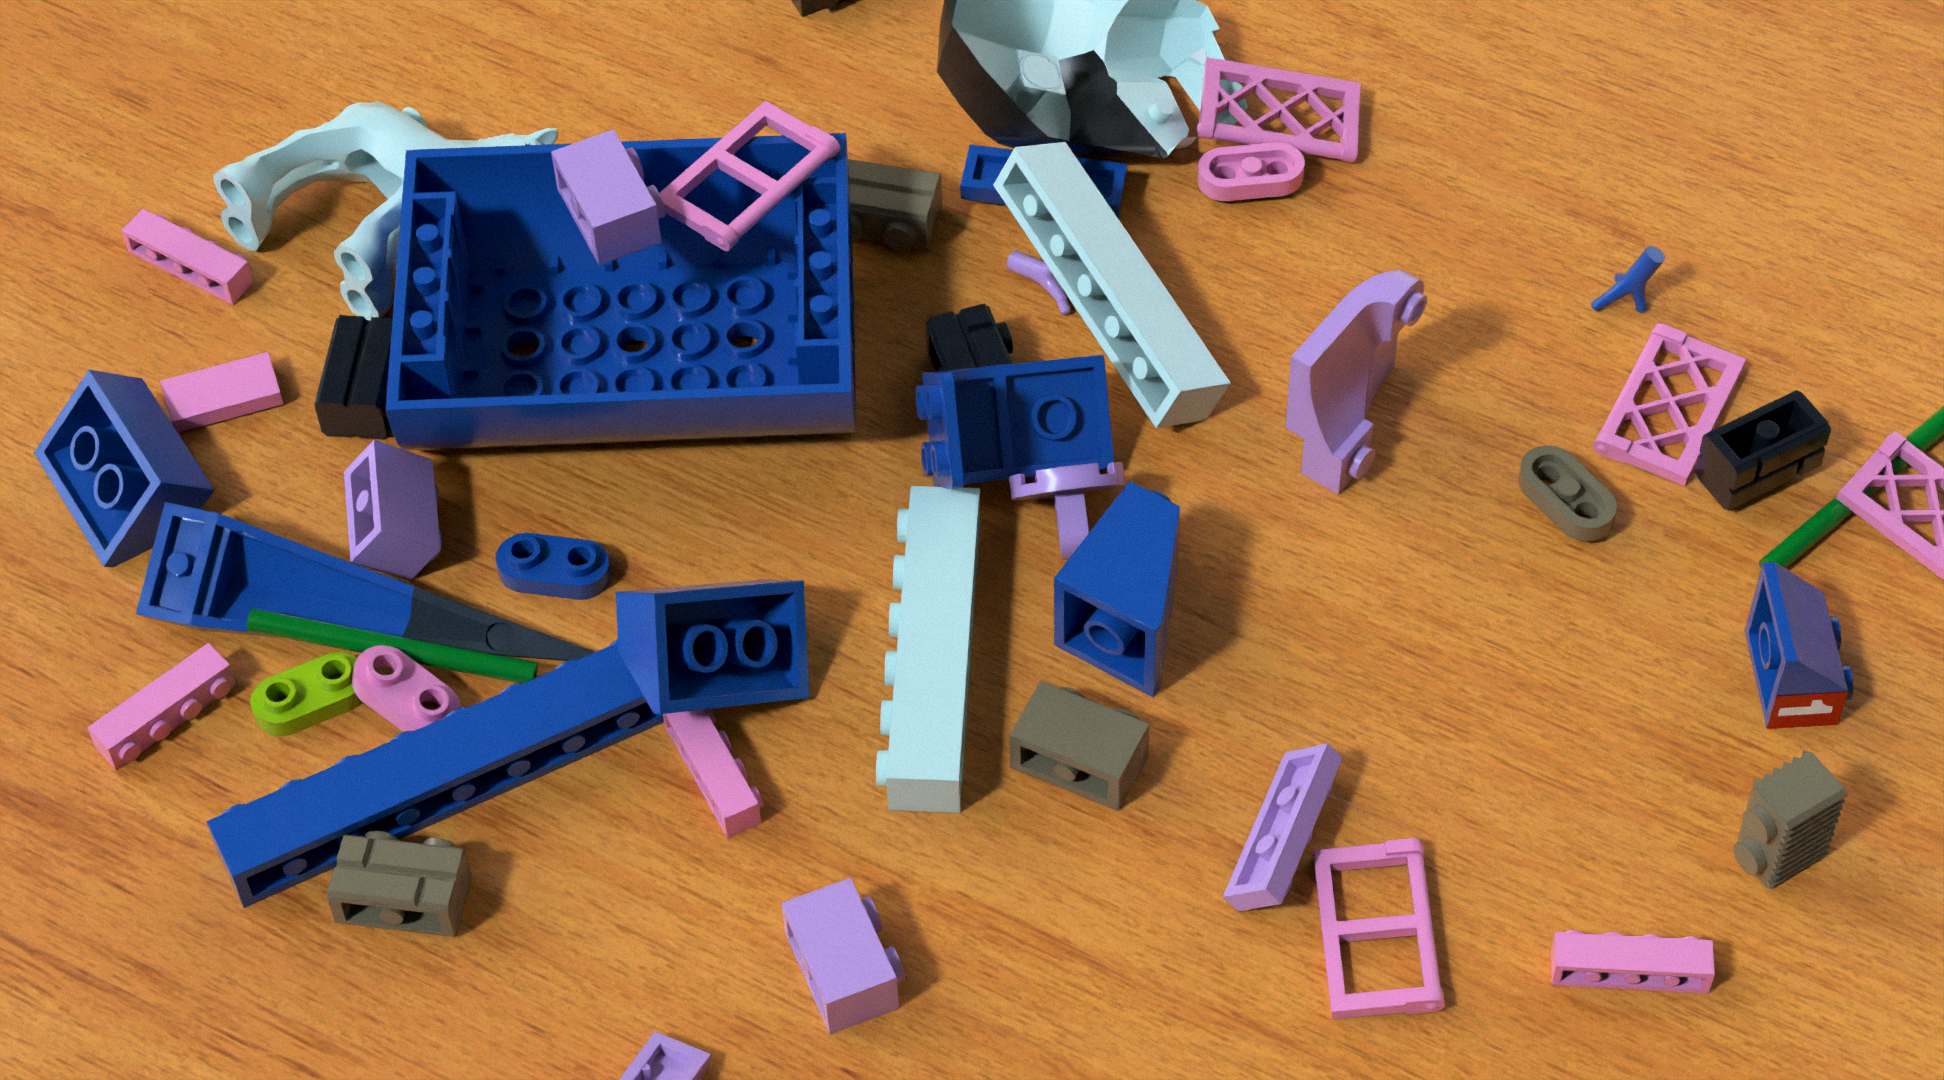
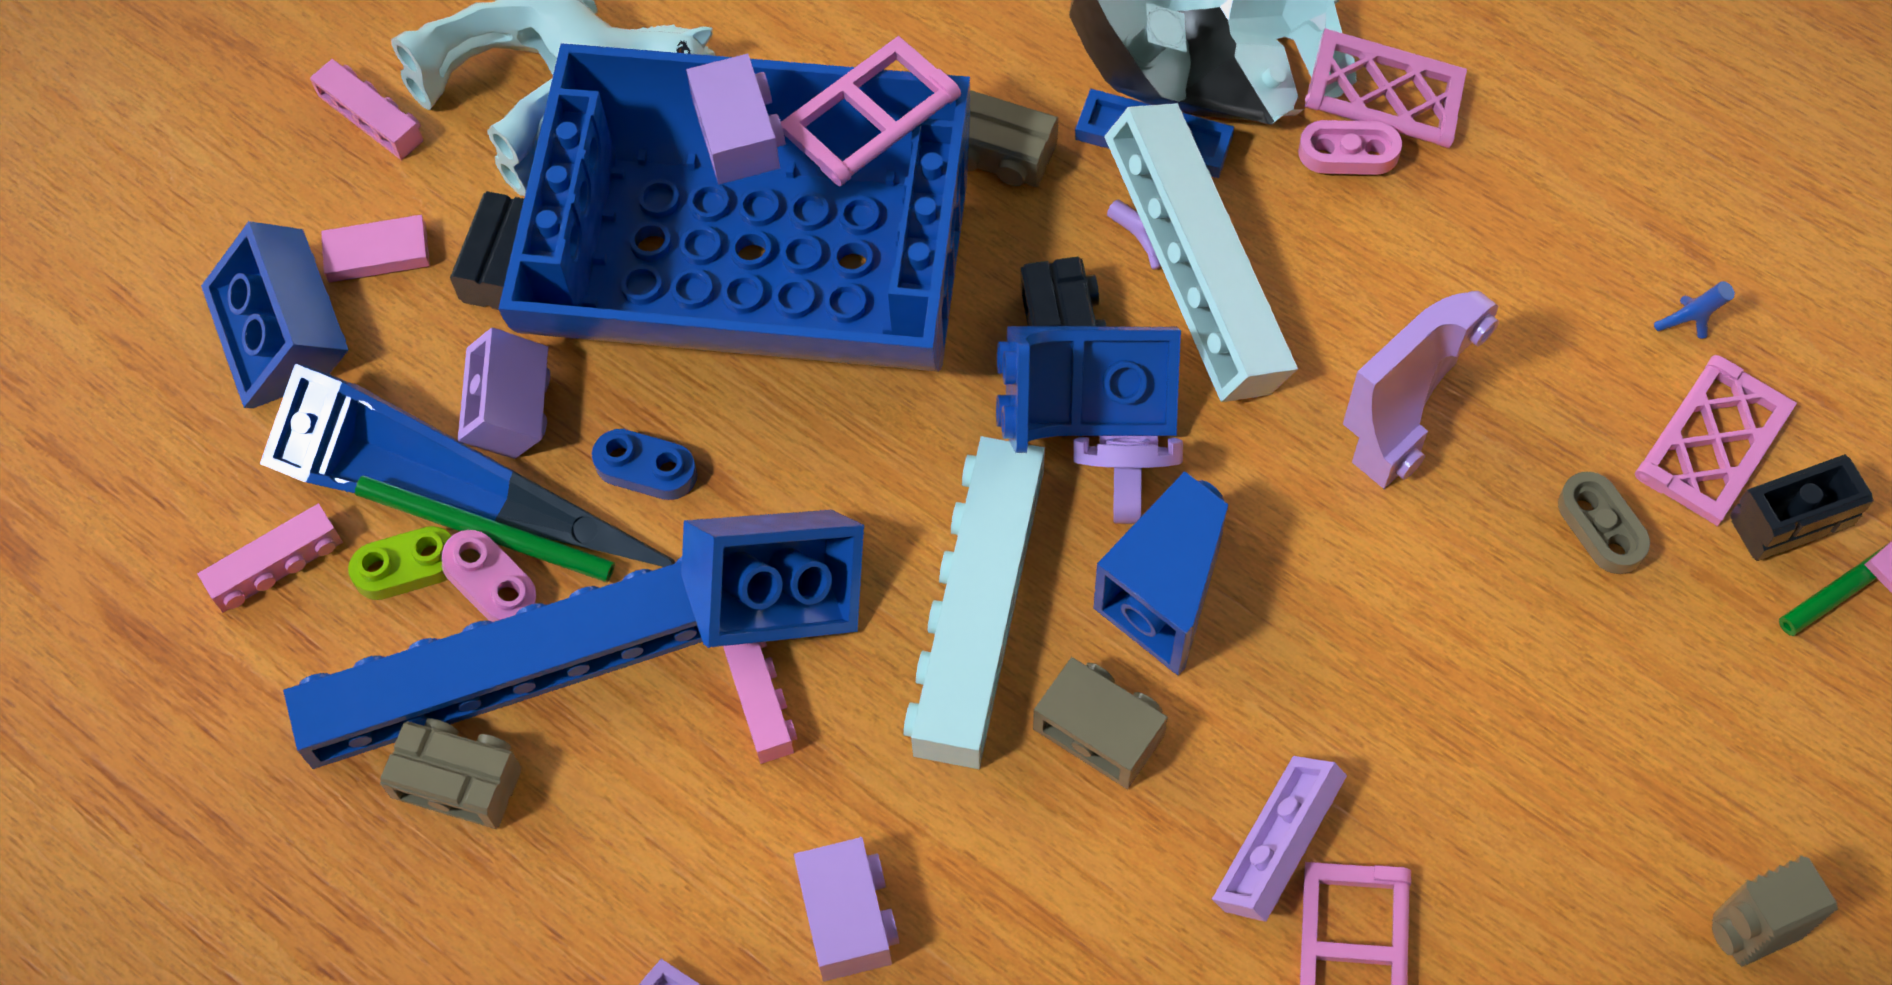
camera: 10 degrees right, 10 degrees up
blue slope [1744,562,1853,729] -> none

